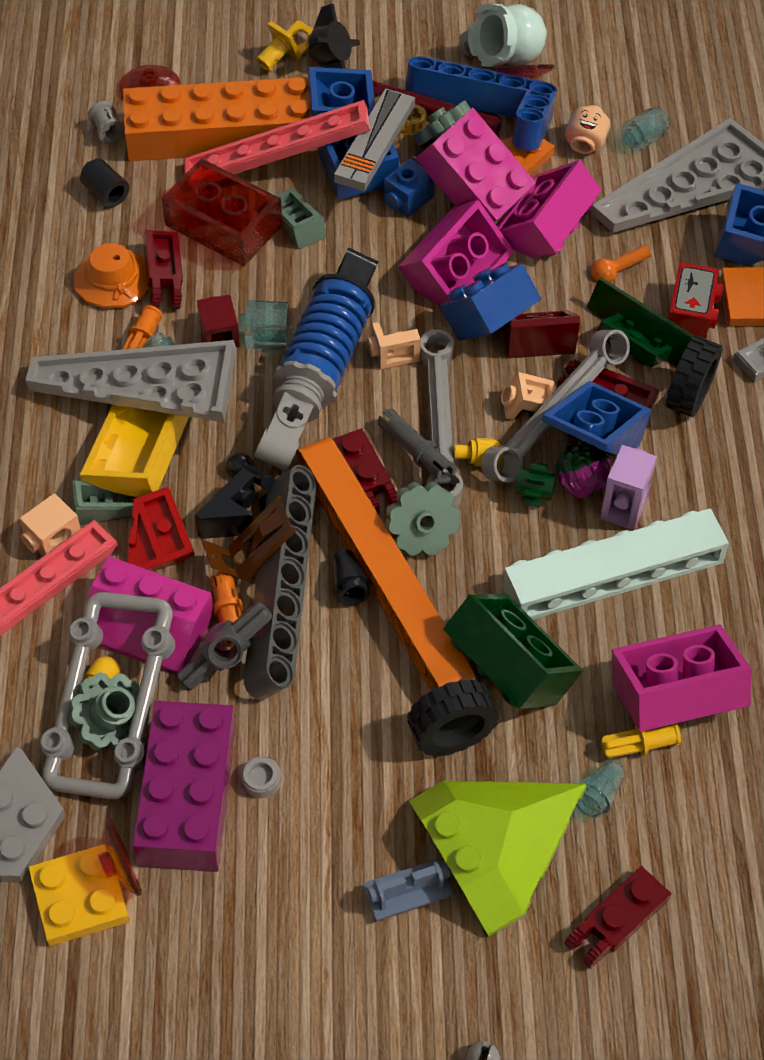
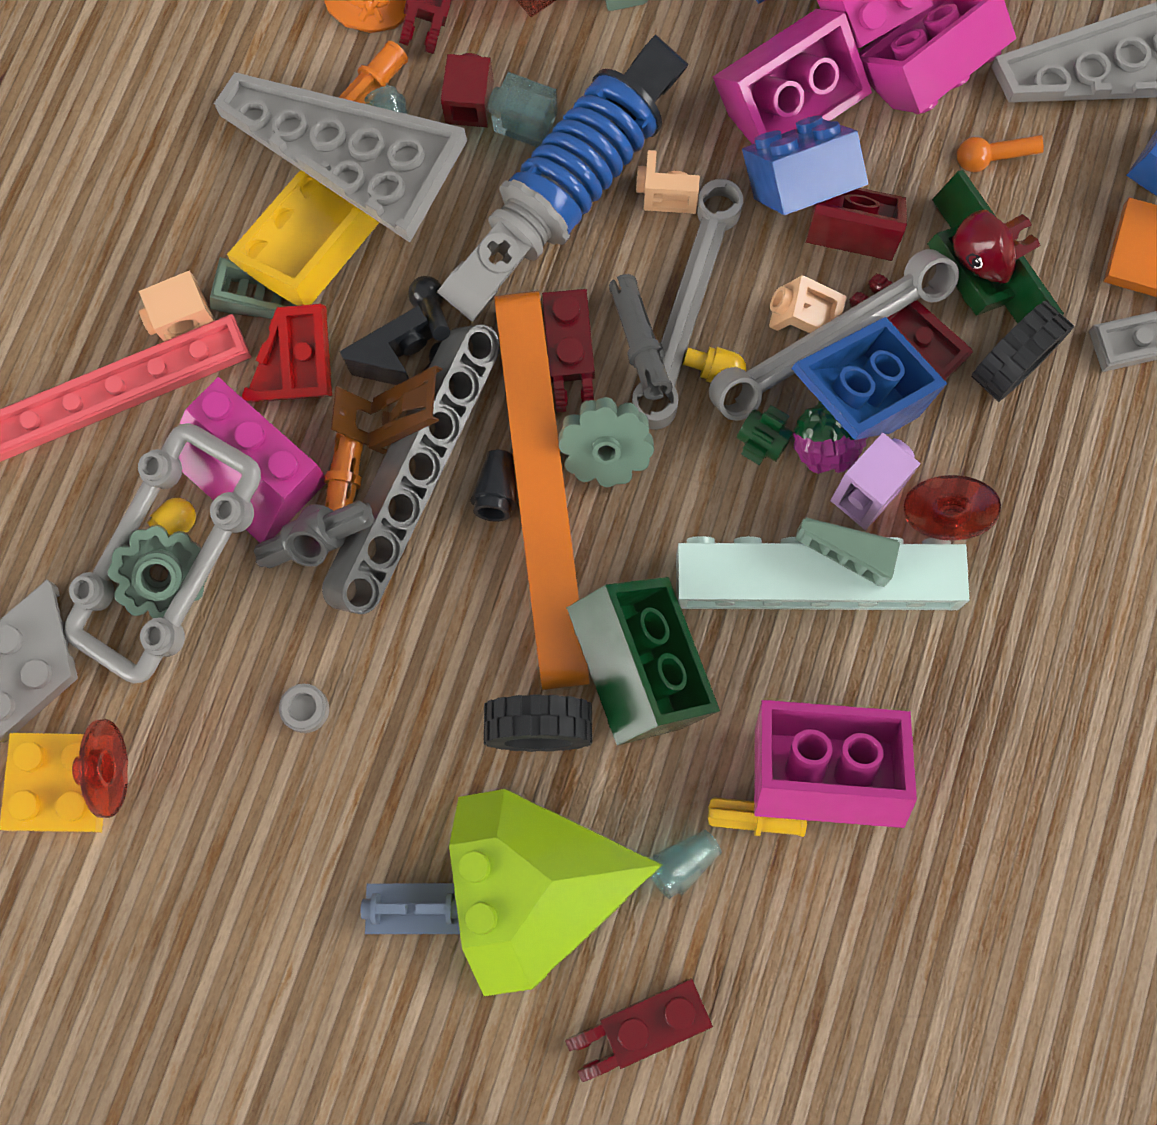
camera: 25 degrees right, 20 degrees up
magenta brick [133,701,236,872] -> none
brick [668,262,723,339] -> none
none -> sand green slope [795,518,900,587]
none -> clear red dish [904,475,1001,541]
none -> dark red piece [953,209,1041,283]

